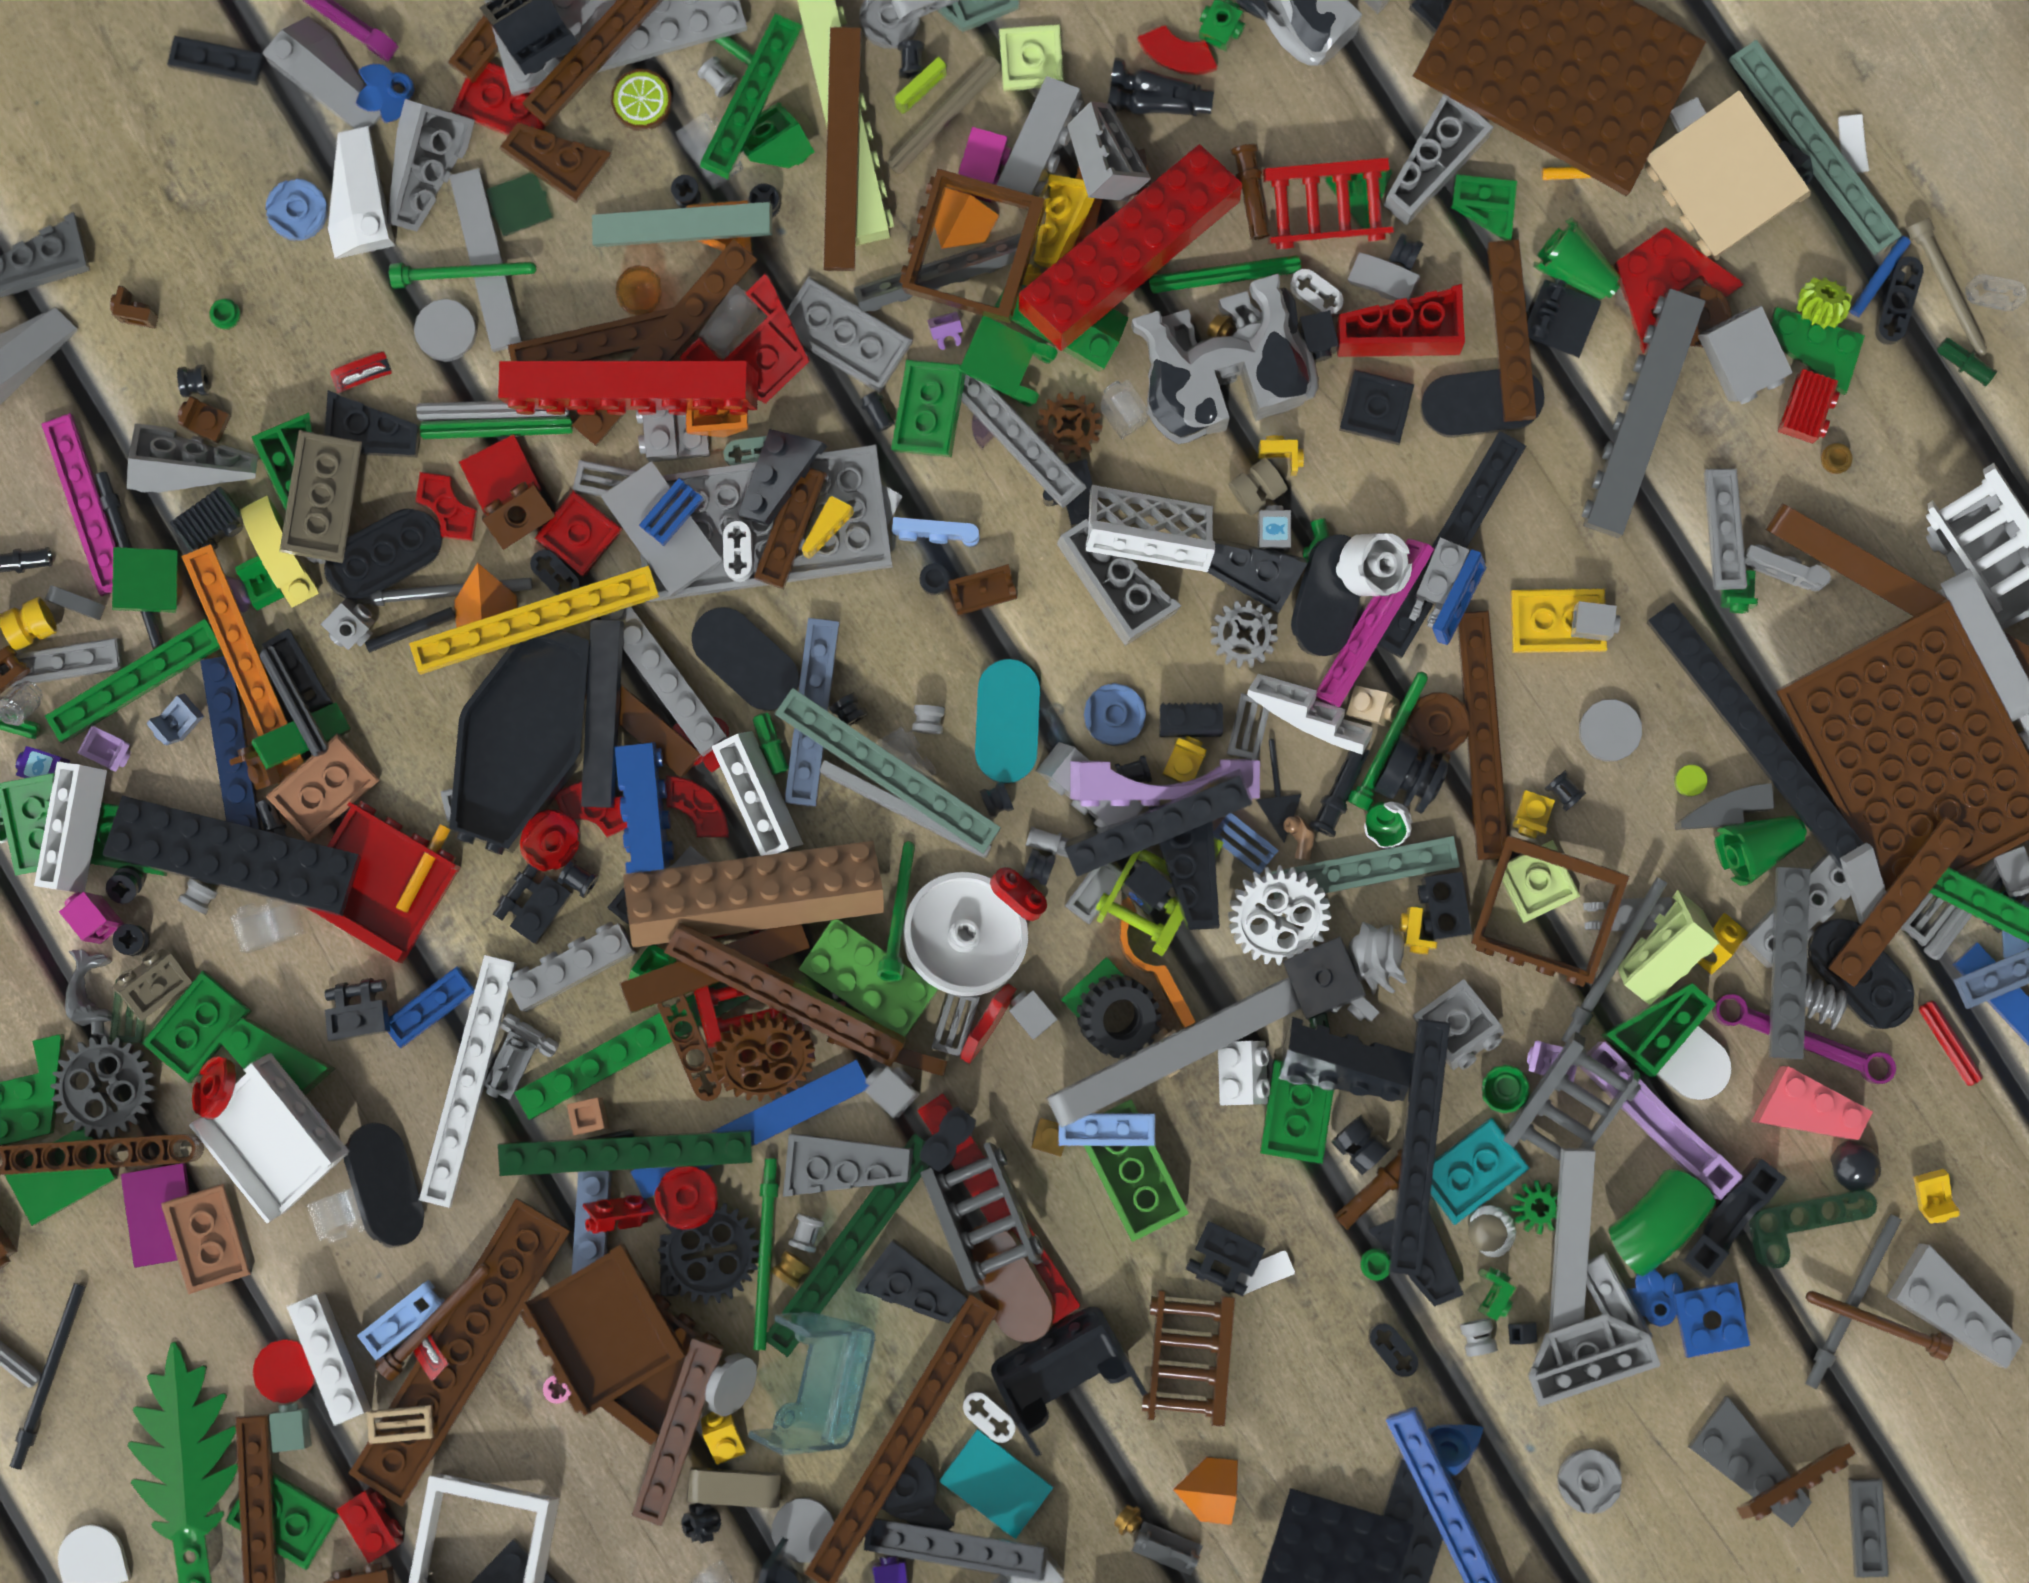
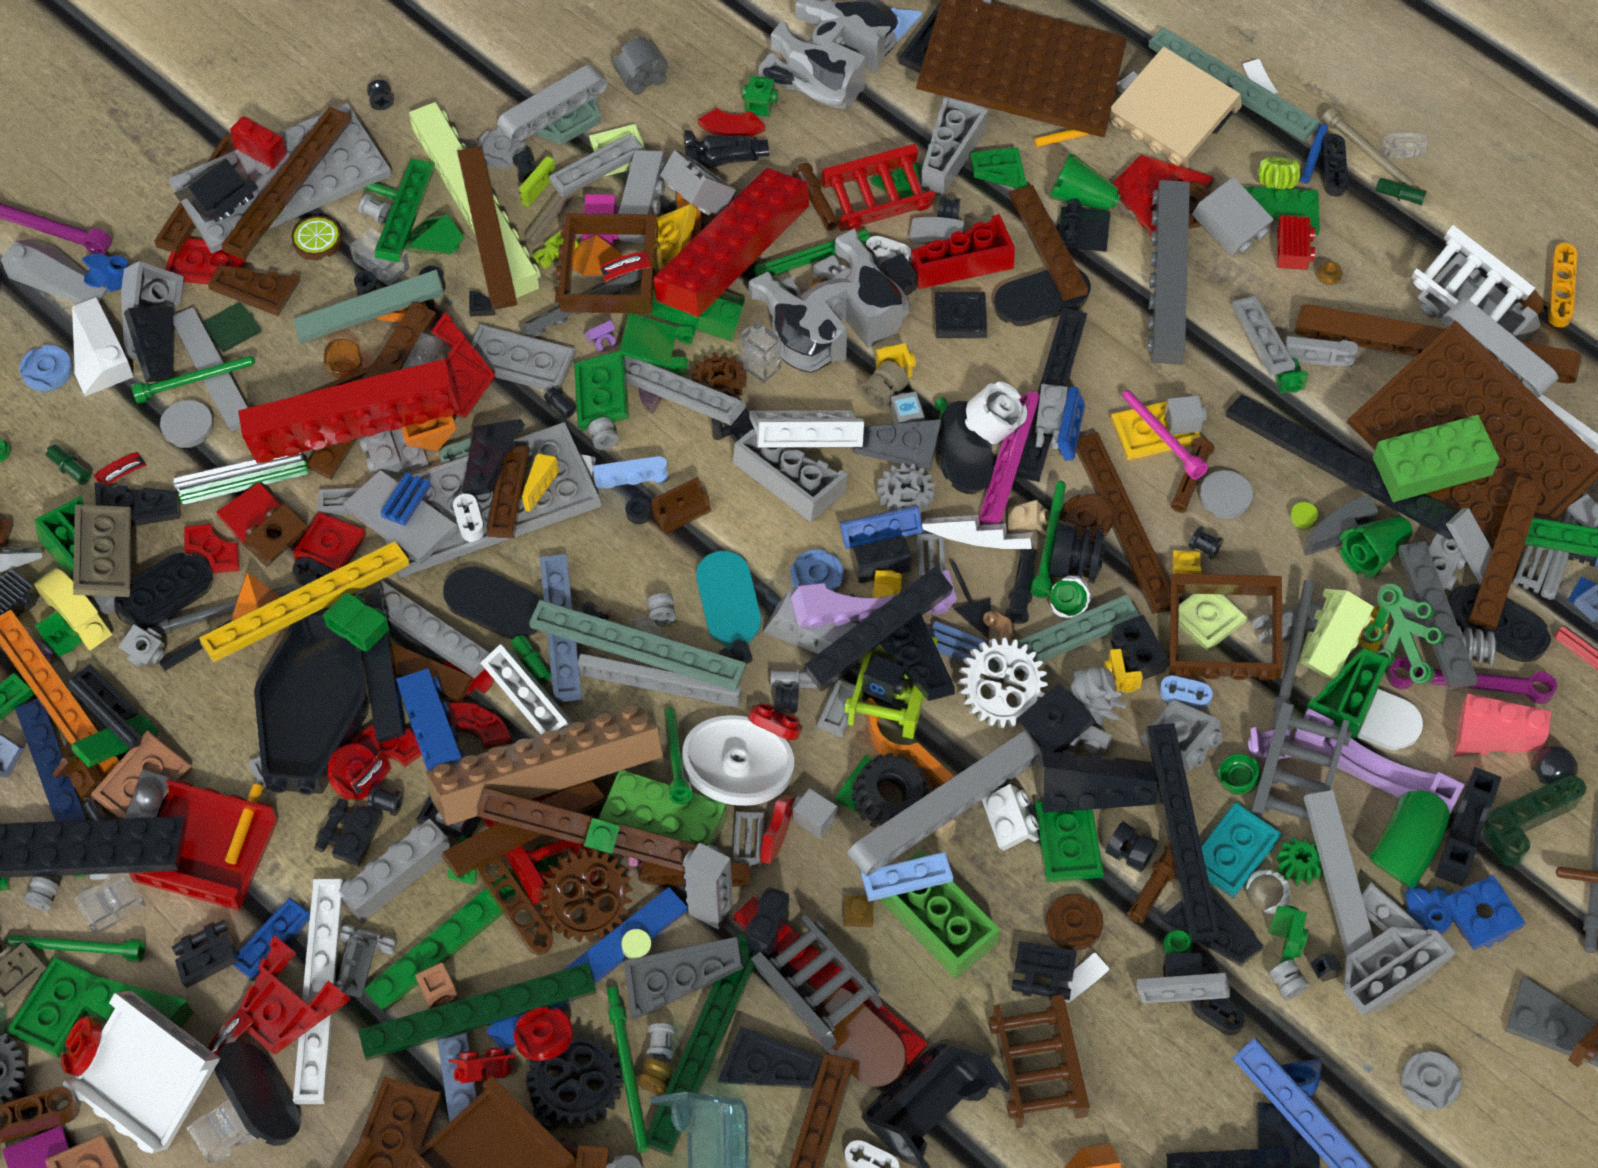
camera: 20 degrees left, 25 degrees down
none -> green piece [5,935,145,962]
none -> dark green axle [45,444,92,485]
none -> black wing [124,306,173,382]
none -> flat silver tile [125,769,170,819]
none -> sticker [207,1009,254,1055]
none -> red wing [238,935,351,1055]
none -> green brick [323,593,389,652]
none -> sticker [351,751,391,800]
none -> black tile [469,291,495,317]
none -> lime plate [532,231,579,269]
none -> light grey tile [549,133,644,197]
none -> green plate [584,817,620,854]
none -> light grey wheel [588,417,619,450]
none -> sticker [600,251,651,281]
none -> yellowish green tile [622,929,651,959]
none -> blue tile [840,505,923,549]
none -> reddish brown tile [1045,894,1104,950]
none -> dark pink piece [1122,390,1208,480]
none -> light grey tile [1137,973,1230,1004]
none -> light blue beam [1159,676,1213,710]
none -> black brick [1162,953,1207,977]
none -> reddish brown pin [1171,438,1215,513]
none -> green plant [1366,584,1444,685]
none -> bright green brick [1373,415,1499,502]

